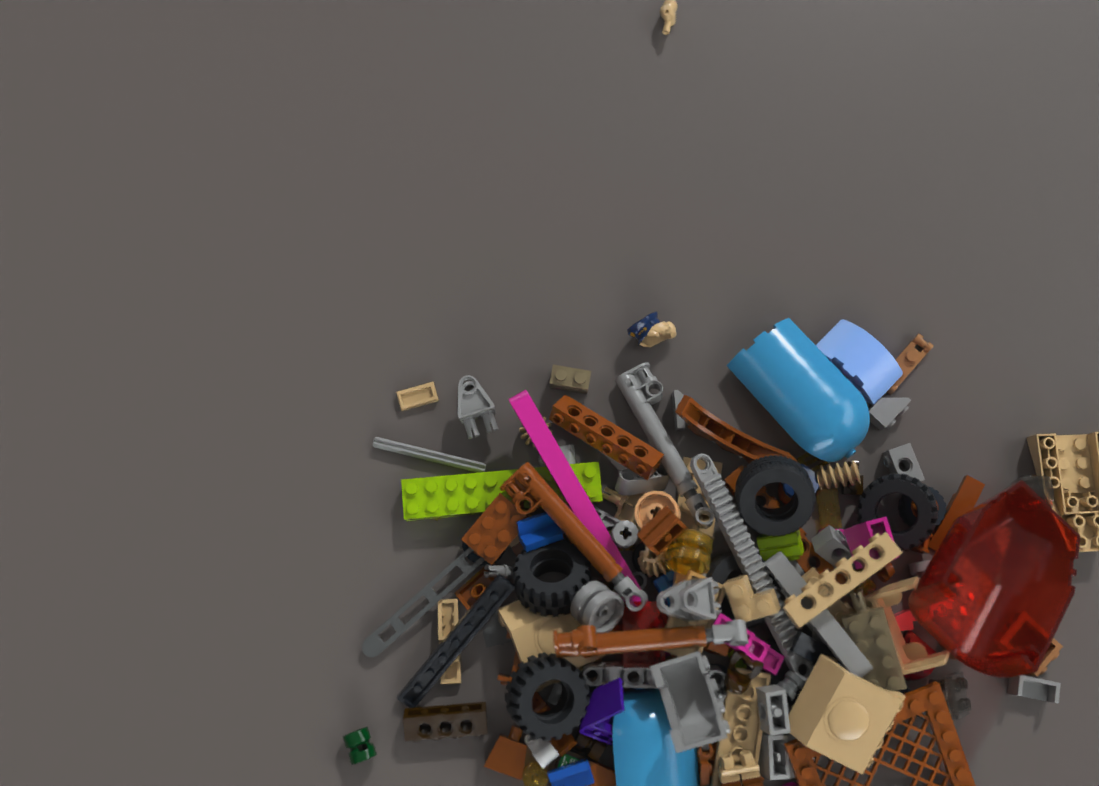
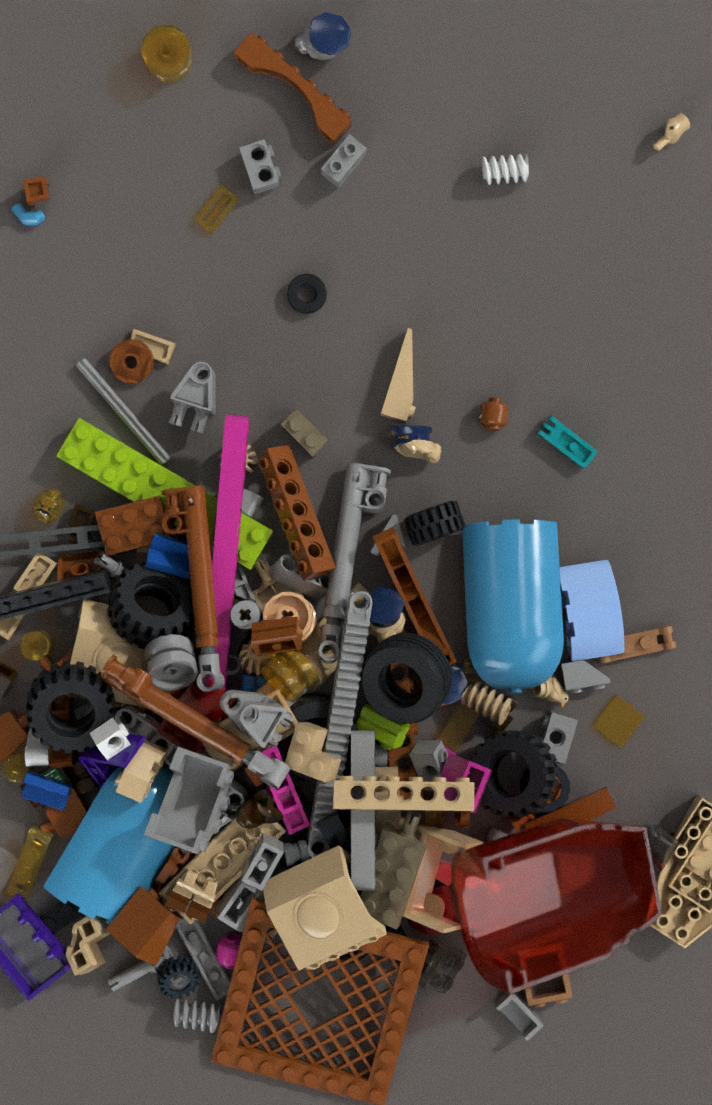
camera: 40 degrees right, 10 degrees up
none -> dark azure arm [11,203,45,226]
none -> clear yellow wheel [20,630,55,661]
none -> dark orange panel [23,176,50,207]
none -> clear yellow head [32,488,65,523]
none -> dark brown plate [68,504,96,544]
none -> white brick [90,718,131,760]
none -> dark orange tile [109,339,154,384]
none -> tan brick [116,740,169,803]
none -> clear yellow wheel [141,25,193,82]
none -> clear yellow tile [194,185,239,235]
none -> dark orange arch [234,32,352,146]
none -> light grey brick [239,139,282,194]
none -> black tyre [287,273,327,314]
none -> dark blue piece [295,12,351,60]
none -> light grey brick [321,134,367,189]
none -> dark blue piece [361,587,405,644]
none -> tan slope [381,328,416,423]
none -> black tyre [404,500,466,546]
none -> dark orange head [479,398,509,430]
none -> white piece [482,154,529,185]
none -> tan animal [532,673,569,707]
none -> teal hinge [537,415,598,470]
none -> clear yellow piece [592,695,645,748]

